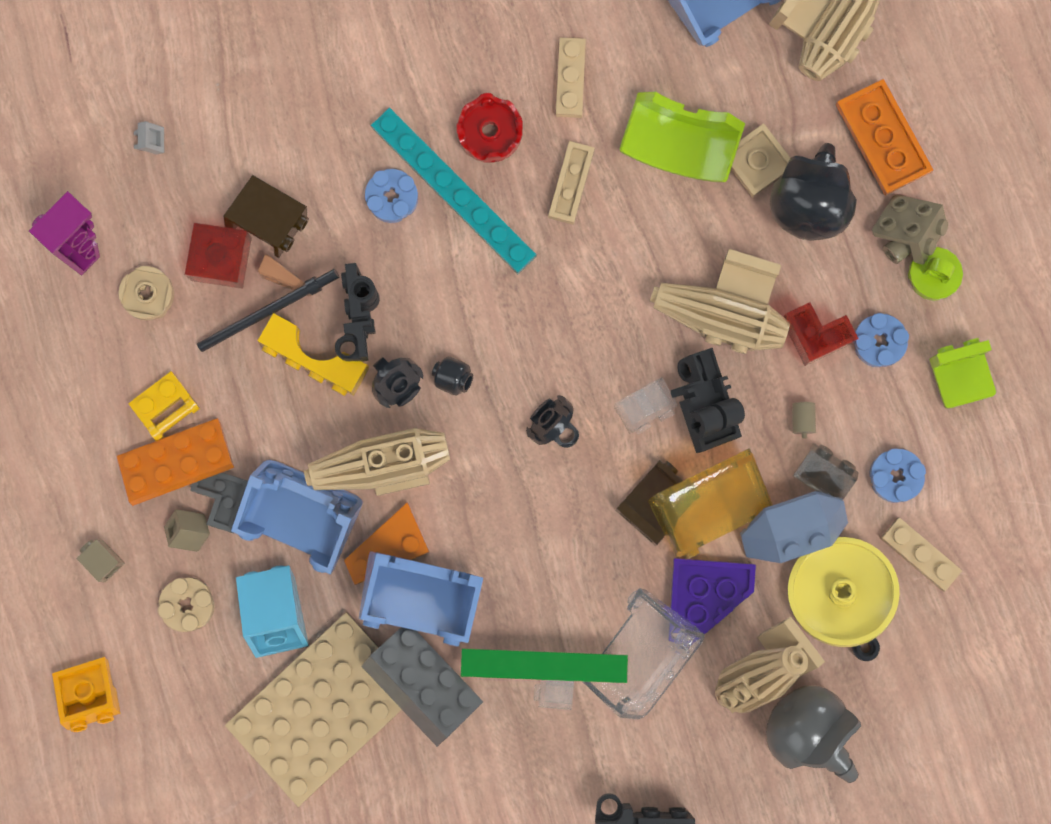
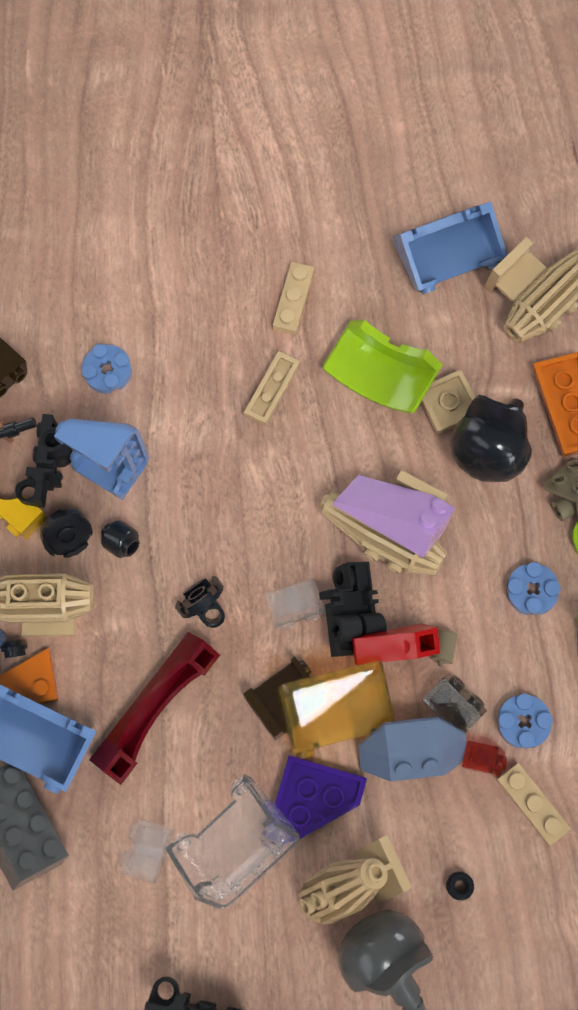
camera: 15 degrees right, 10 degrees down
teal plate [371,107,537,275] -> none
red plate [456,93,523,163] -> none
green tile [461,648,628,683] -> none
clear red brick [783,302,859,366] -> none
light yellow dish [788,537,900,647] -> none
none -> black plate [1,640,28,658]
none -> medium blue windscreen [54,419,149,500]
none -> dark red arch [89,632,220,785]
none -> lavender slope [333,475,455,558]
none -> red slope [352,623,440,665]
none -> clear red bracket [462,741,507,778]

